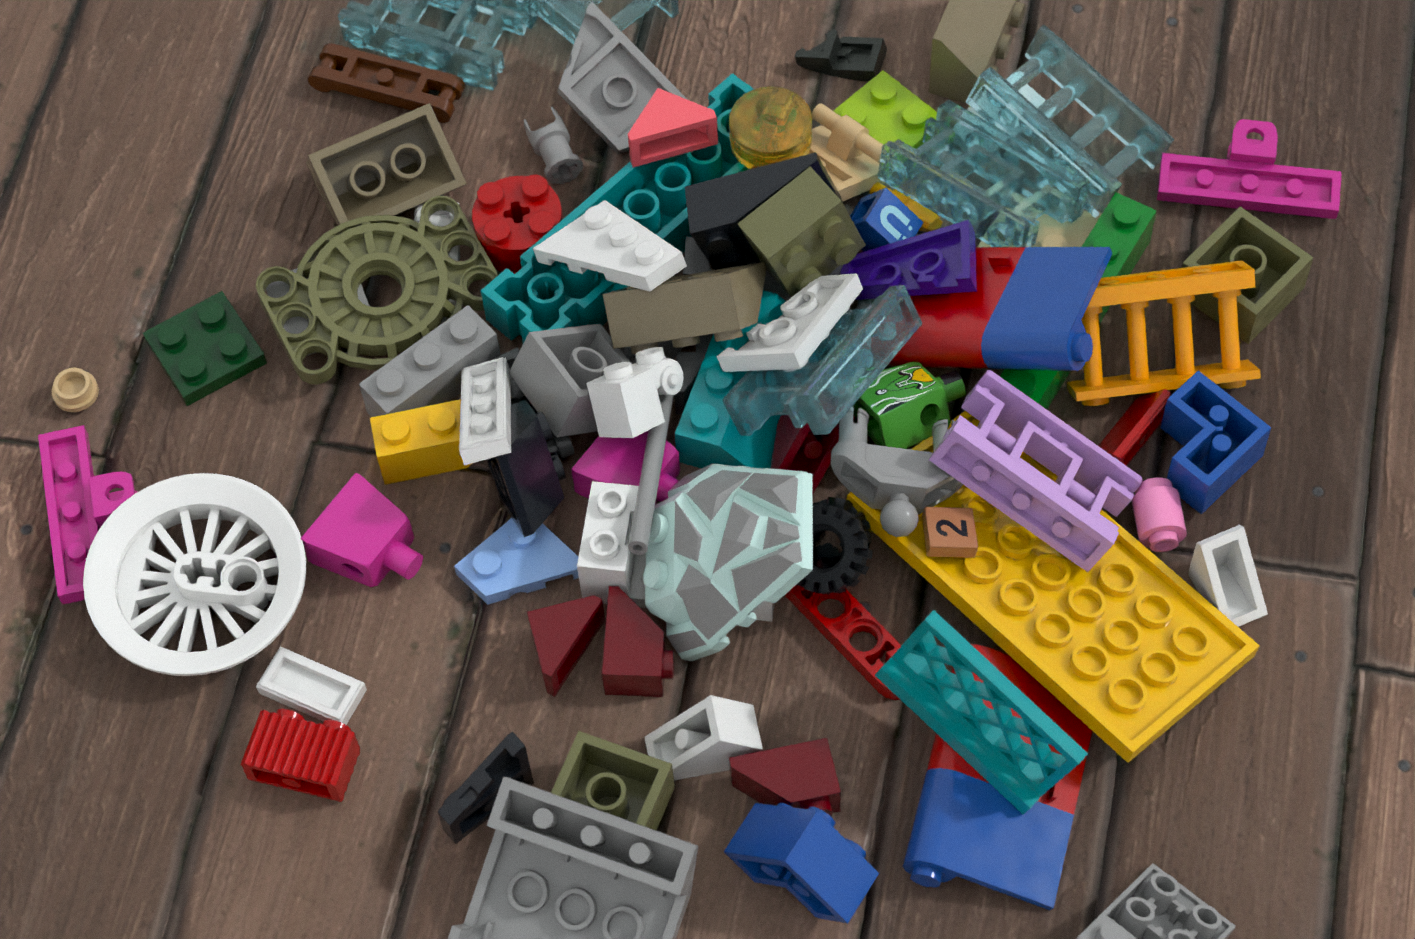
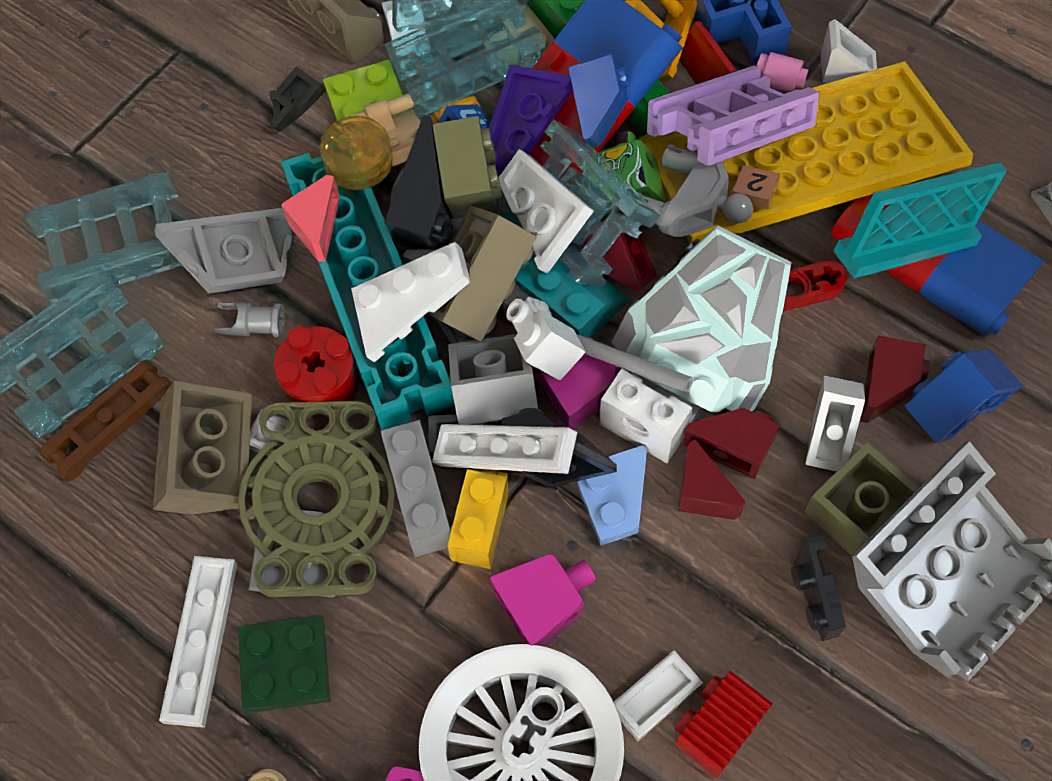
camera: 65 degrees left, 5 degrees up
none -> white tile [159,556,237,728]
none -> blue slope [568,54,631,148]

